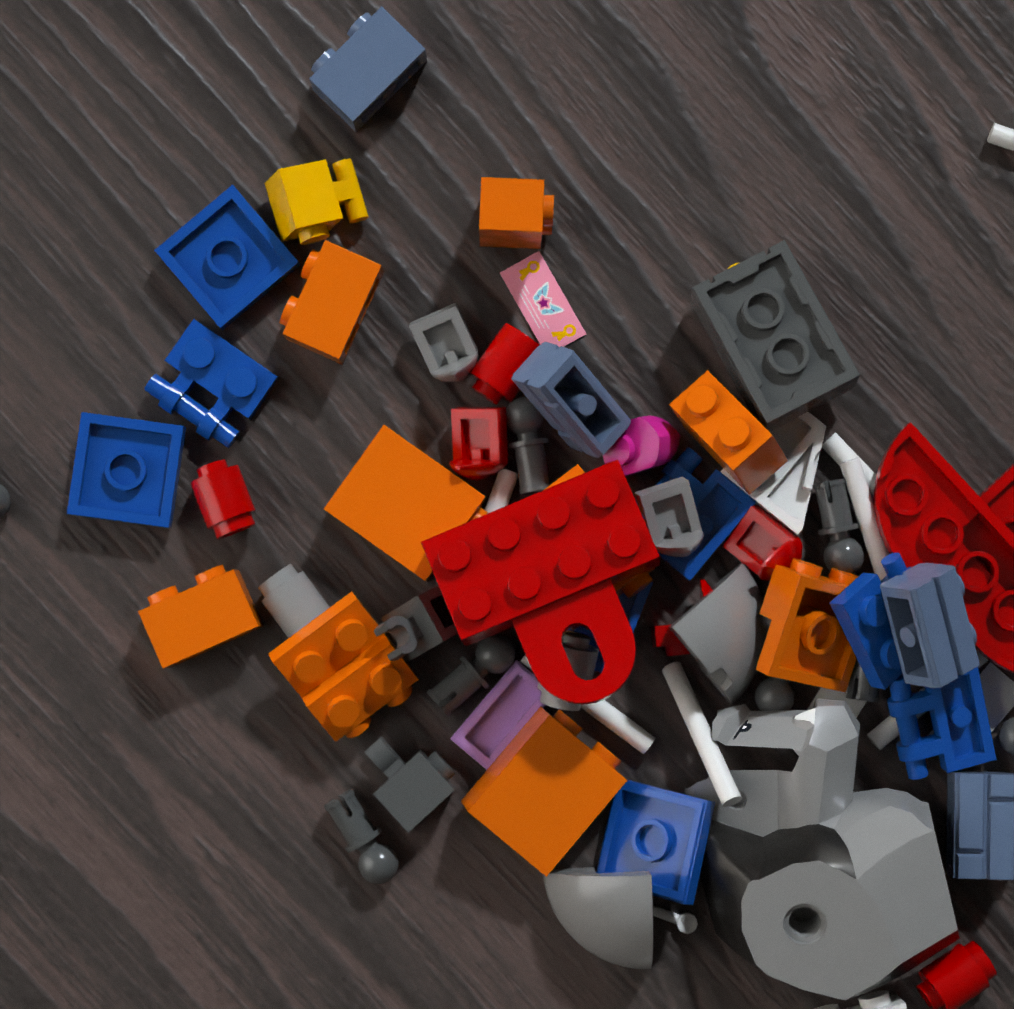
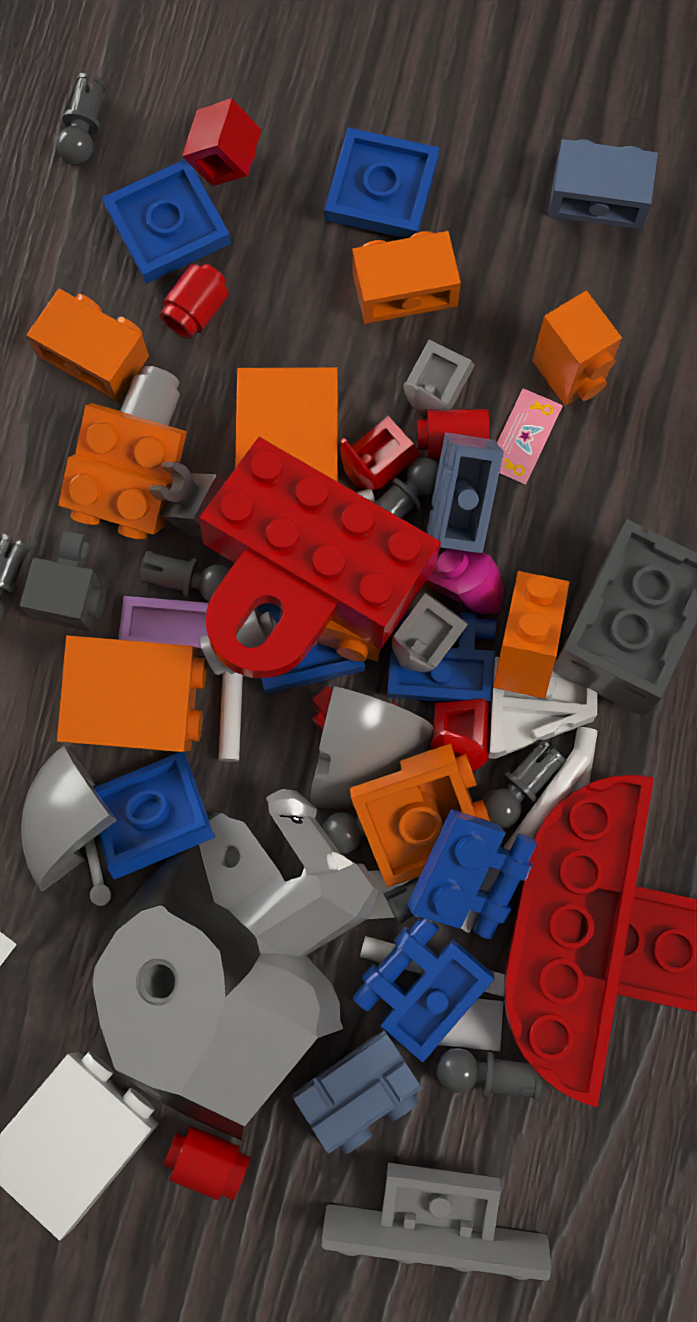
camera: 60 degrees right, 10 degrees down
blue plate [144,319,279,448] -> none
yellow brick [264,158,369,245] -> none
white bar [662,662,742,807] -> none
sand blue brick [880,563,980,689] -> none
none -> red brick [182,98,262,186]

